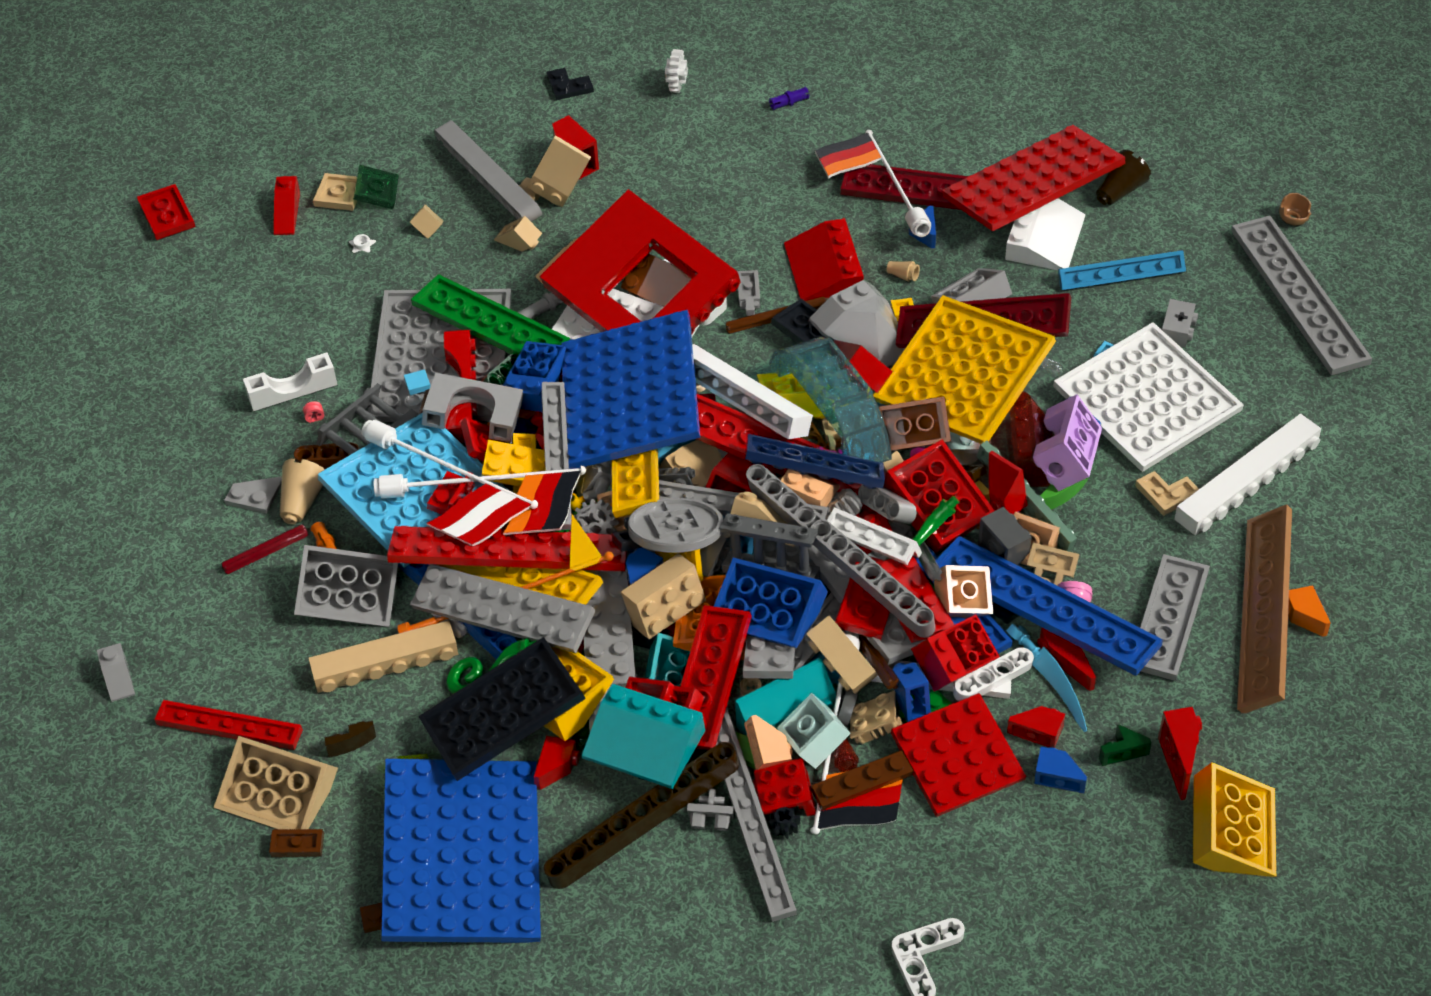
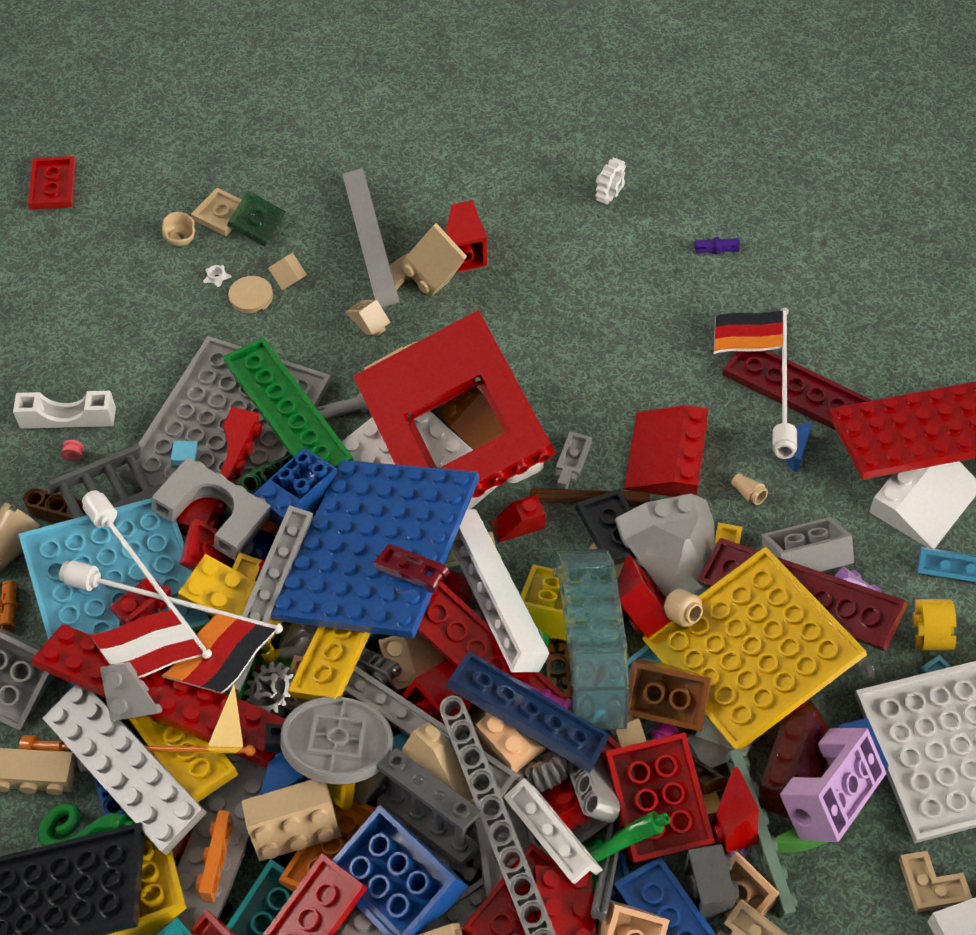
camera: 20 degrees right, 5 degrees up
red slope [274,176,300,235] -> none
black plate [546,68,594,100] -> none
none -> light grey wing [100,662,162,721]
none -> tan hair [162,212,195,247]
none -> orange plate [196,810,234,904]
none -> tan tile [228,276,273,314]
none -> dark red plate [374,544,450,593]
none -> red slope [491,494,546,543]
none -> tan head [664,589,703,627]
none -> yellow brick [912,599,956,651]

